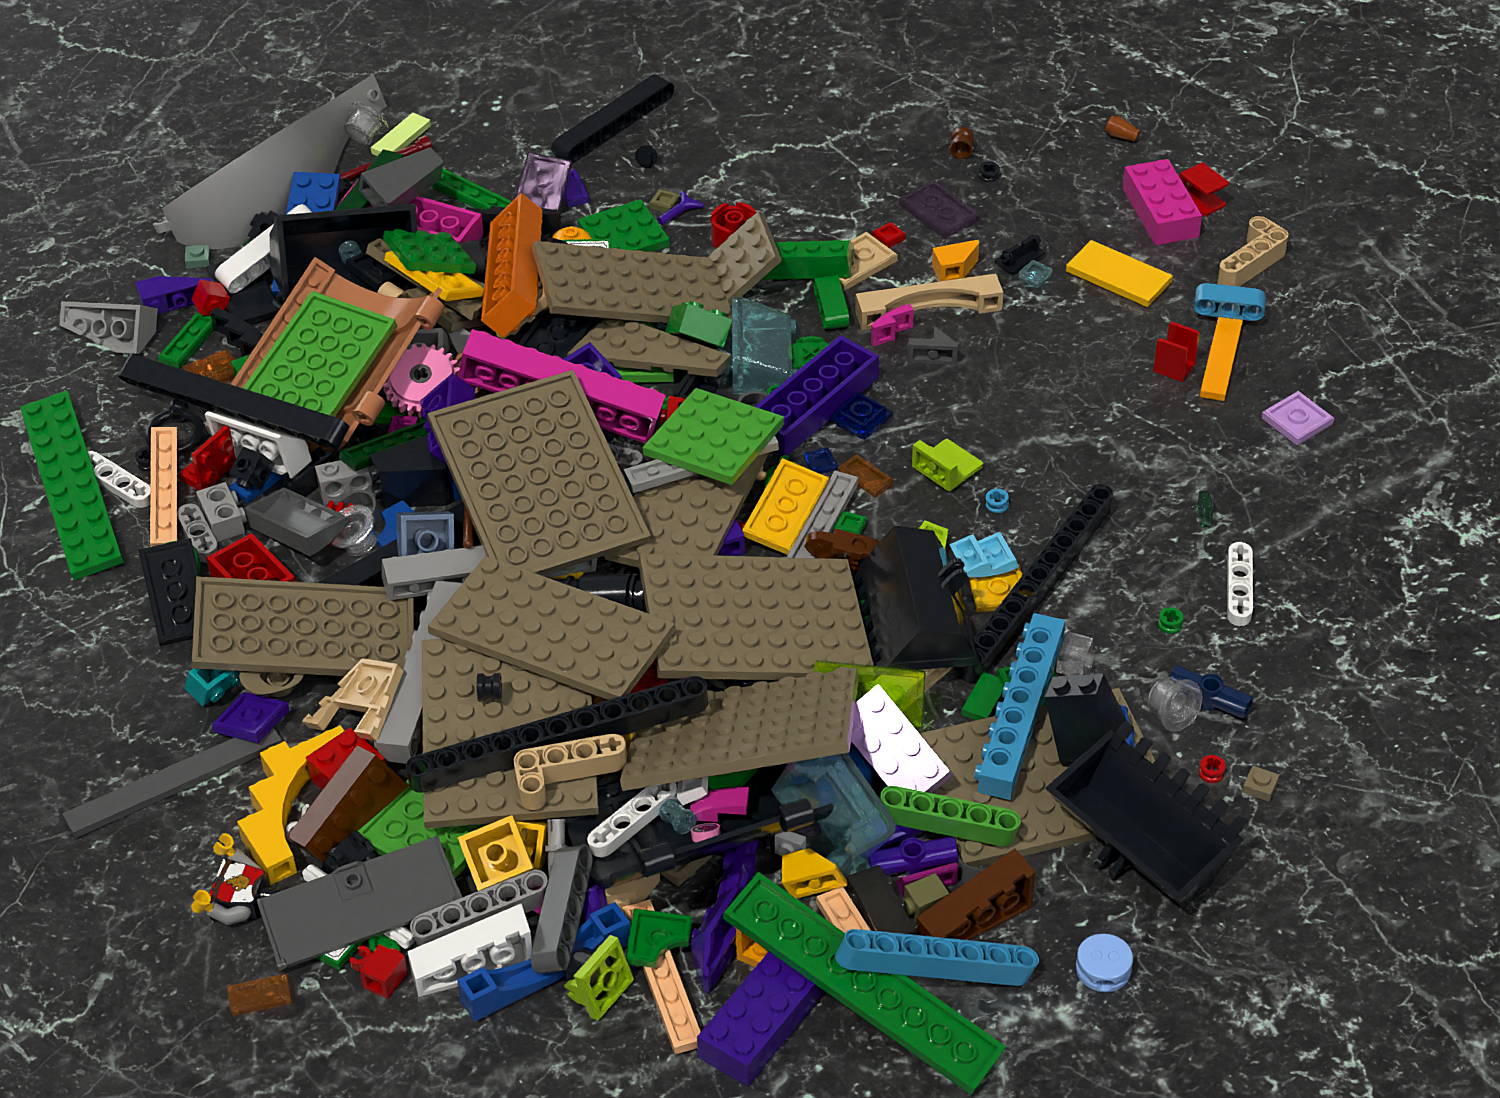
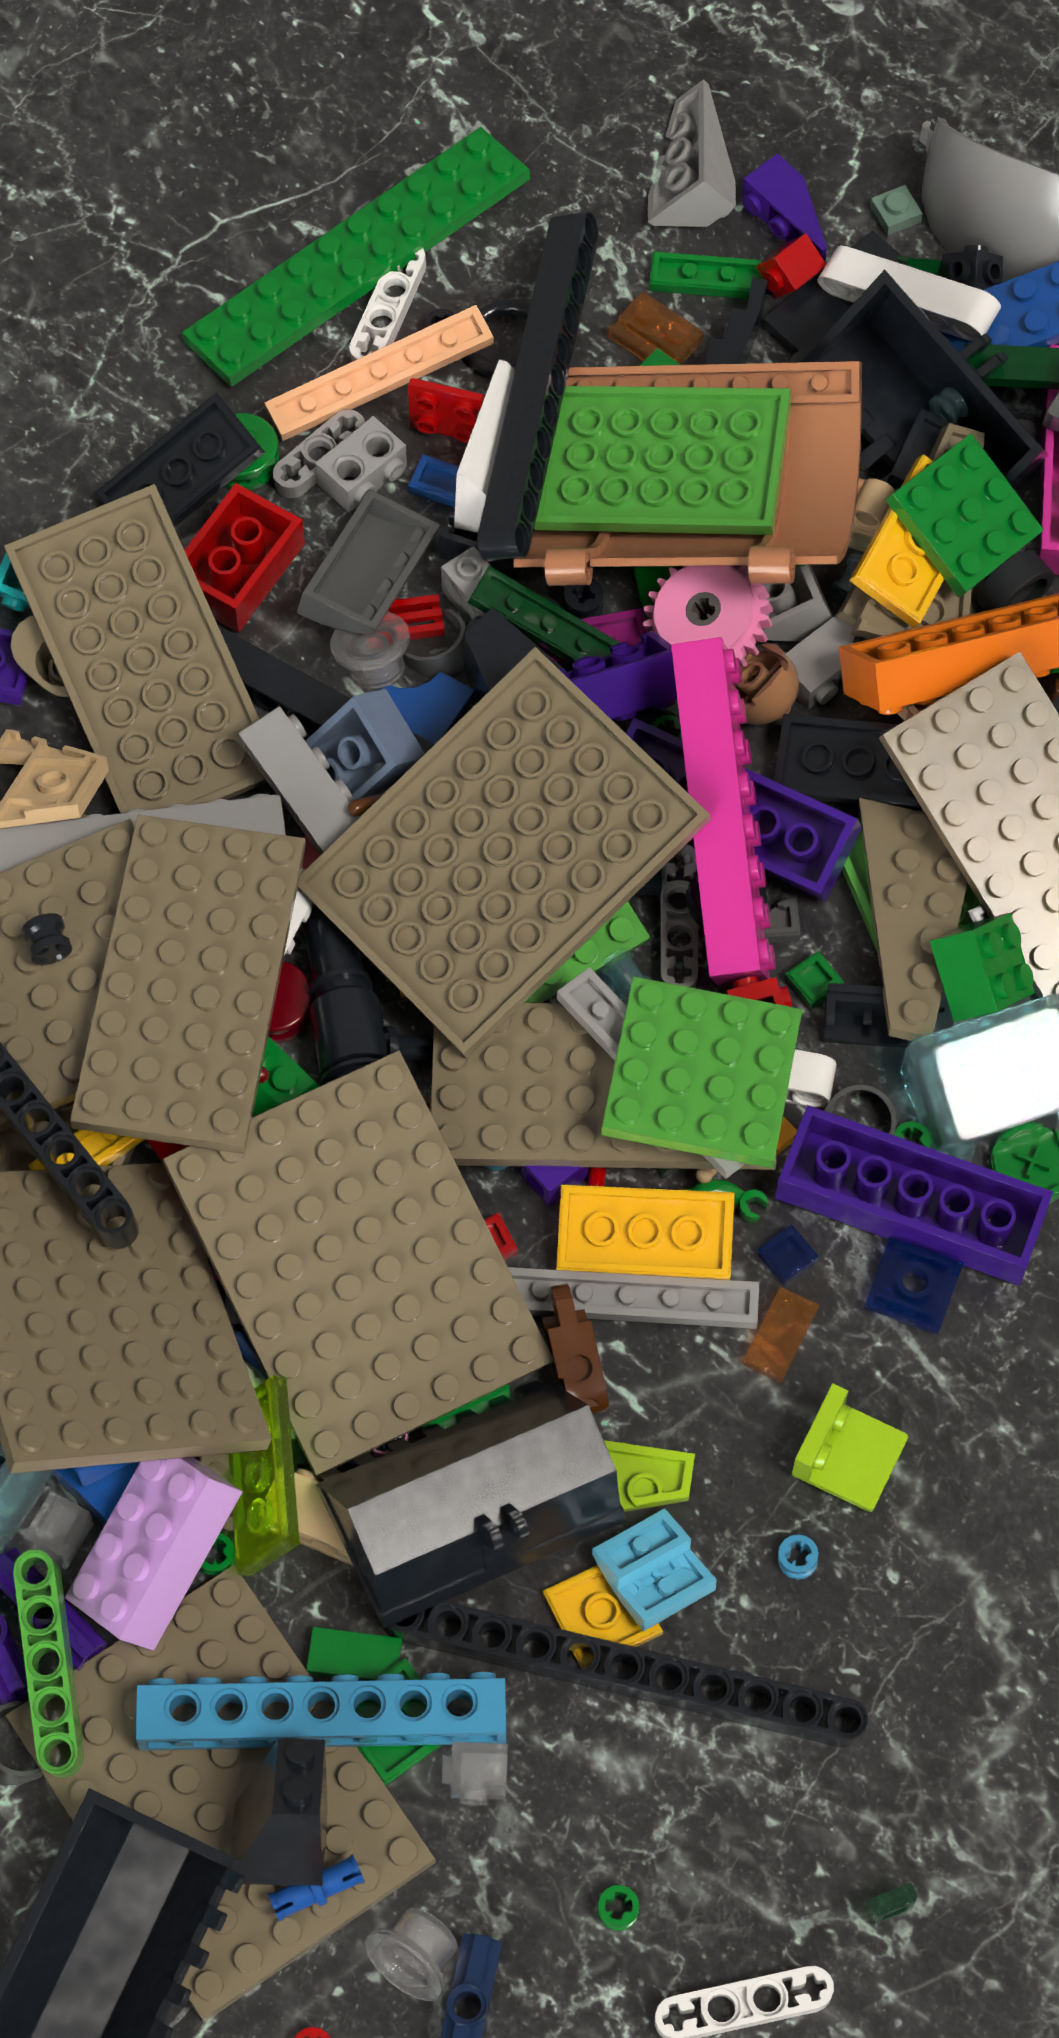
camera: 70 degrees right, 20 degrees up
black brick [229,447,275,491] -> none
green tile [834,511,867,535] -> none

